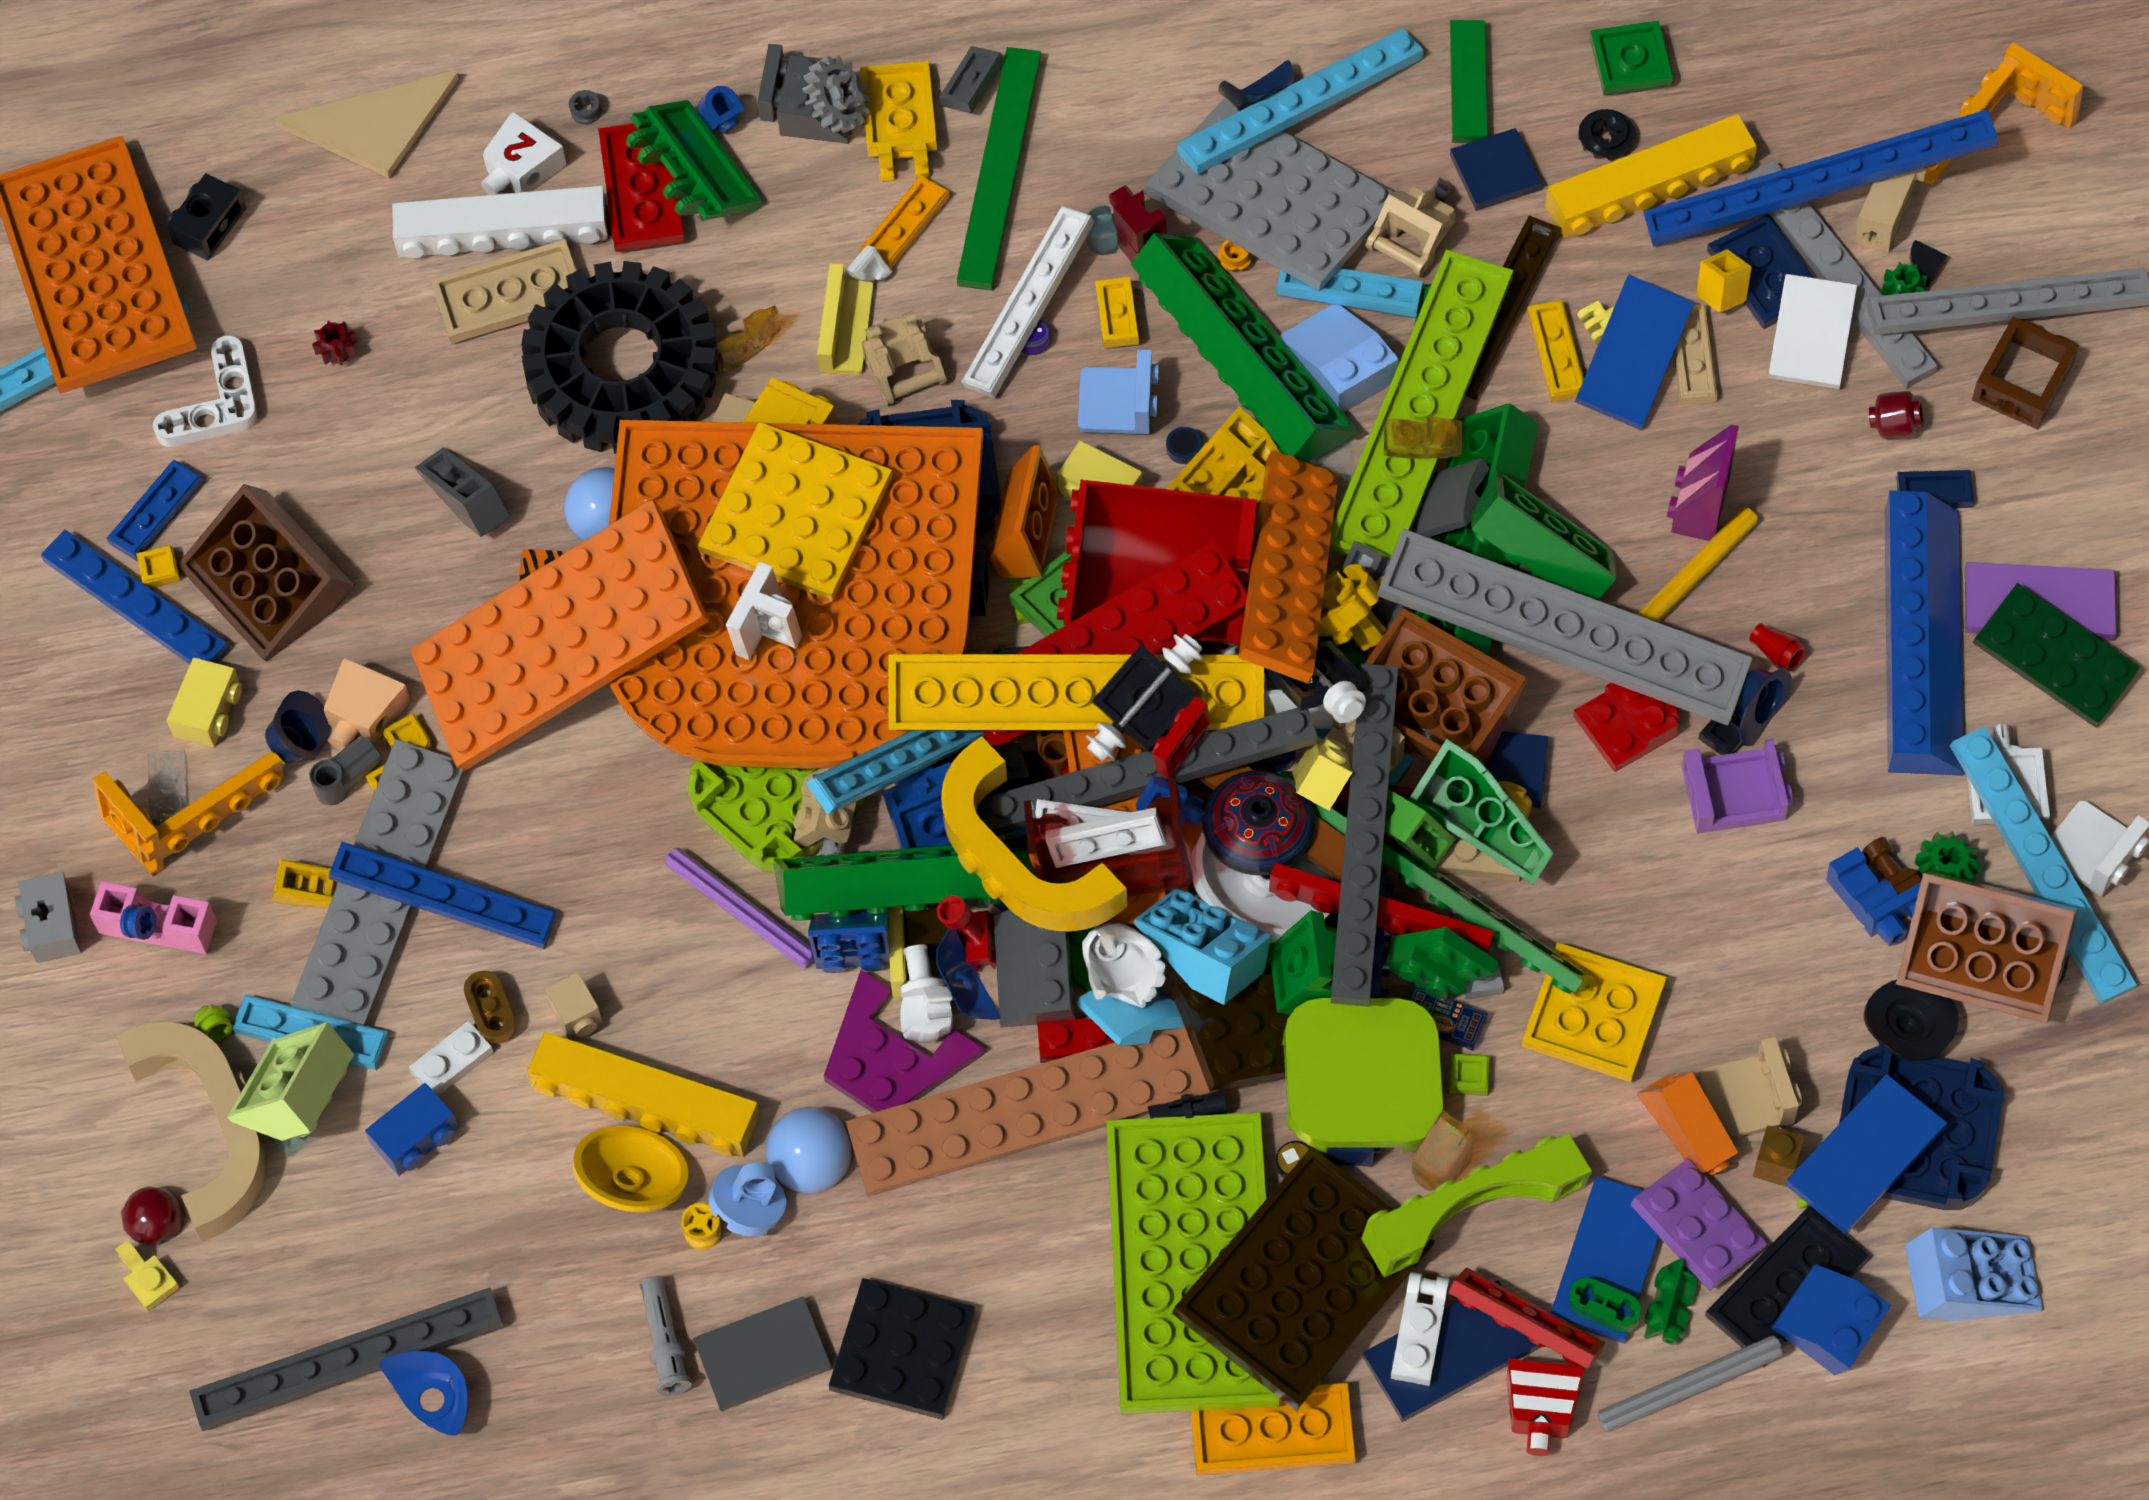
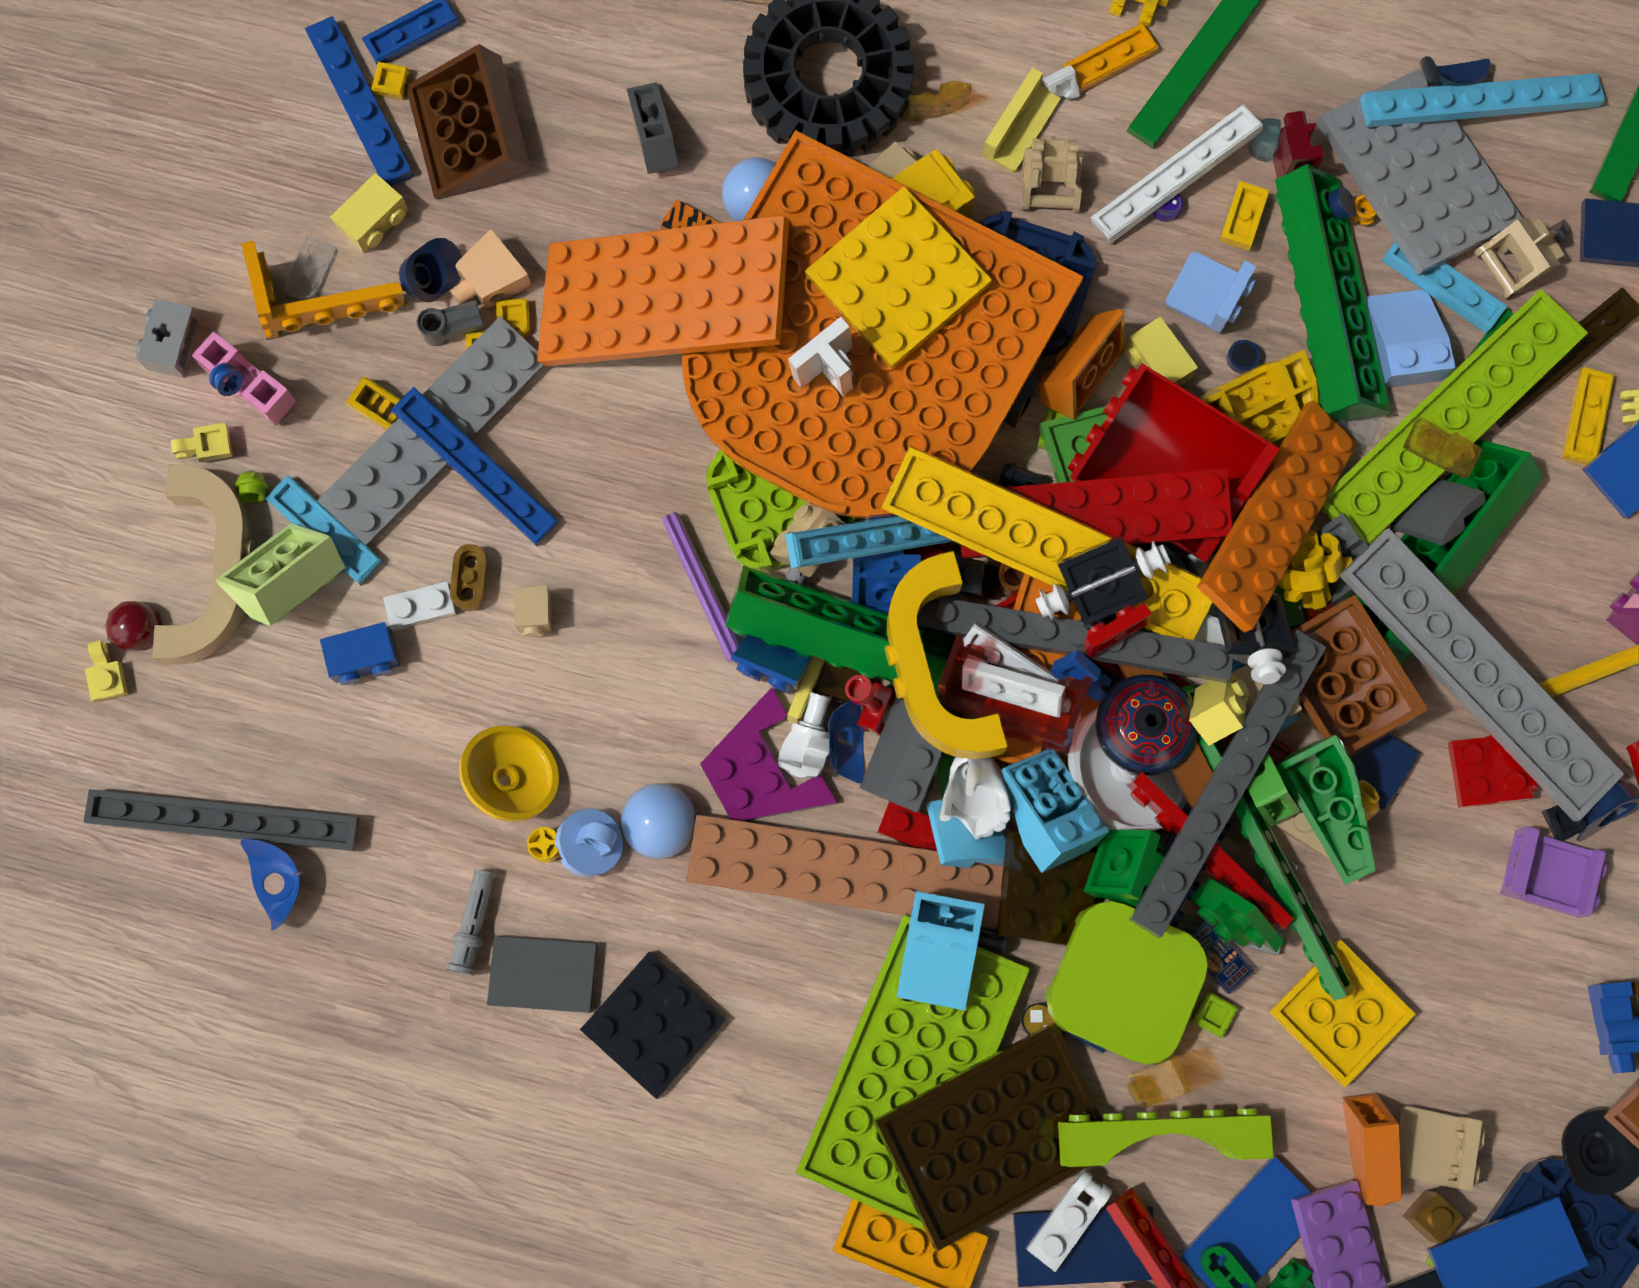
camera: 20 degrees right, 15 degrees up
yellow brick [527,1031,760,1157] -> none
green slope [1471,470,1616,600] -> none
none -> light yellow plate [171,422,233,462]
none -> medium azure slope [897,891,985,1011]
none -> dark blue tile [1329,187,1356,221]

